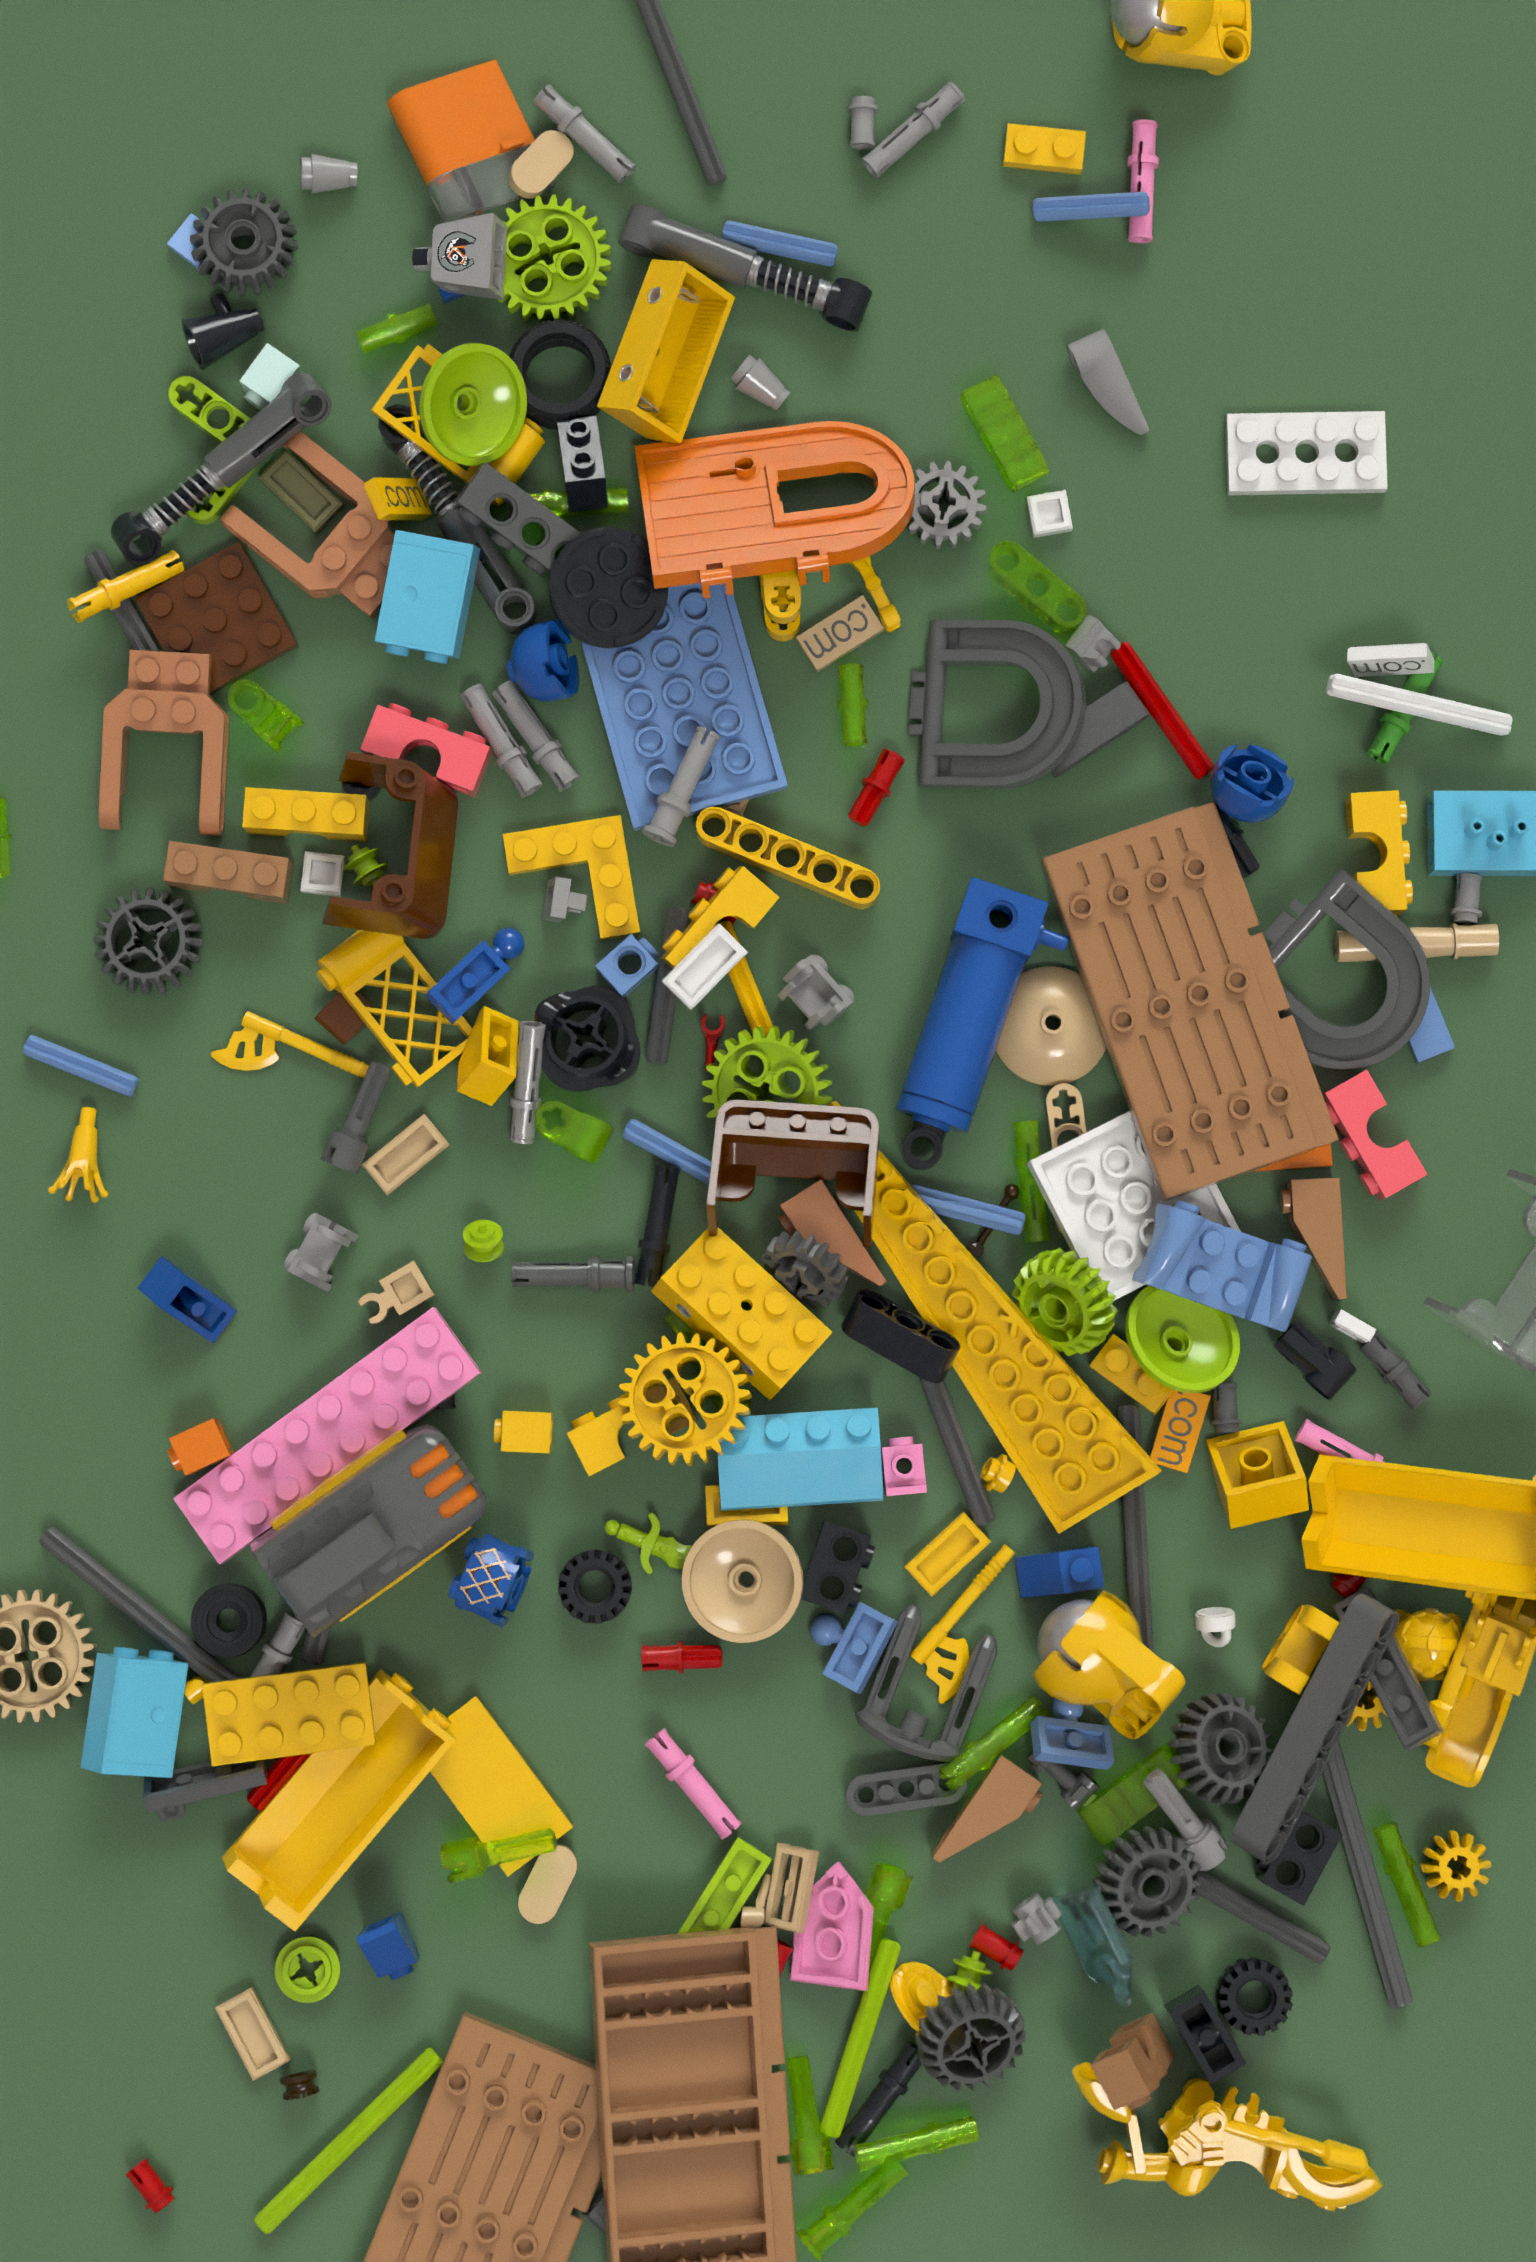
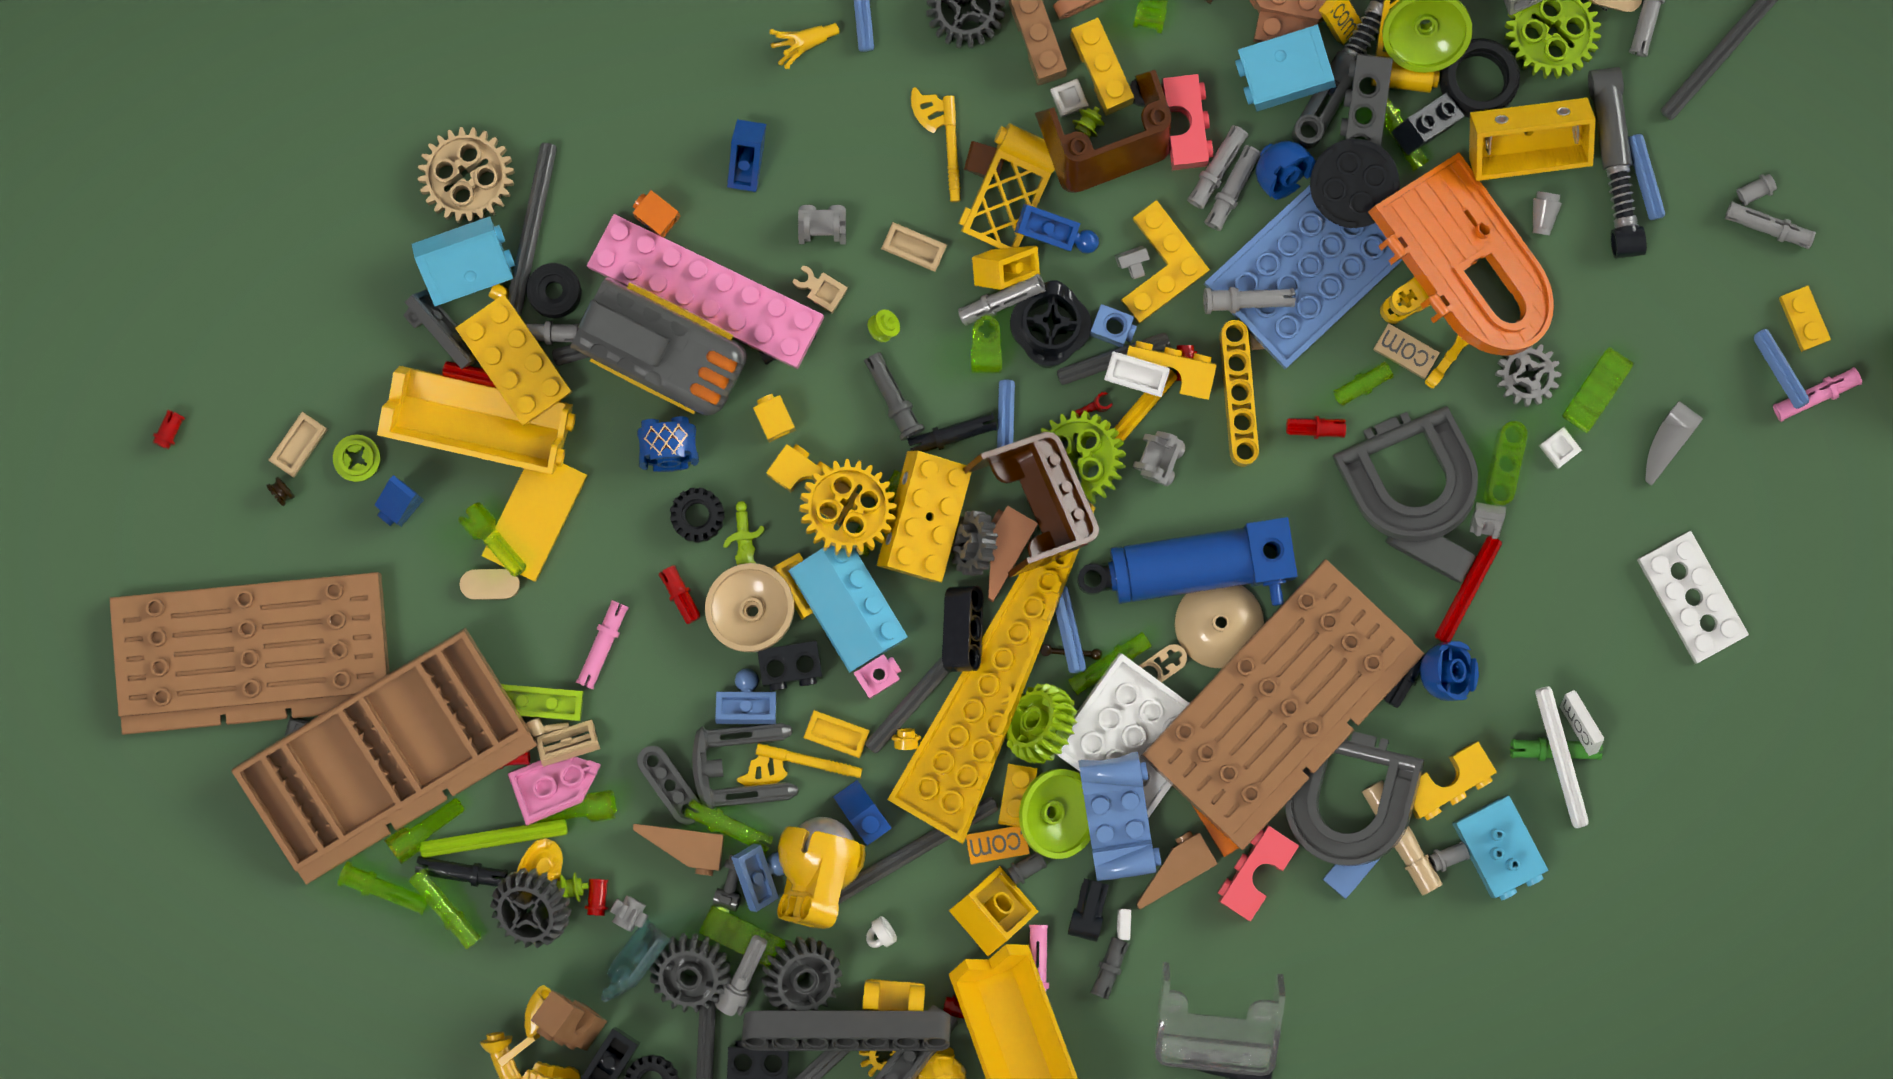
camera: 65 degrees right, 0 degrees up
lime axle [254,2047,443,2234] -> none
dark grey piece [320,1061,391,1175] -> none

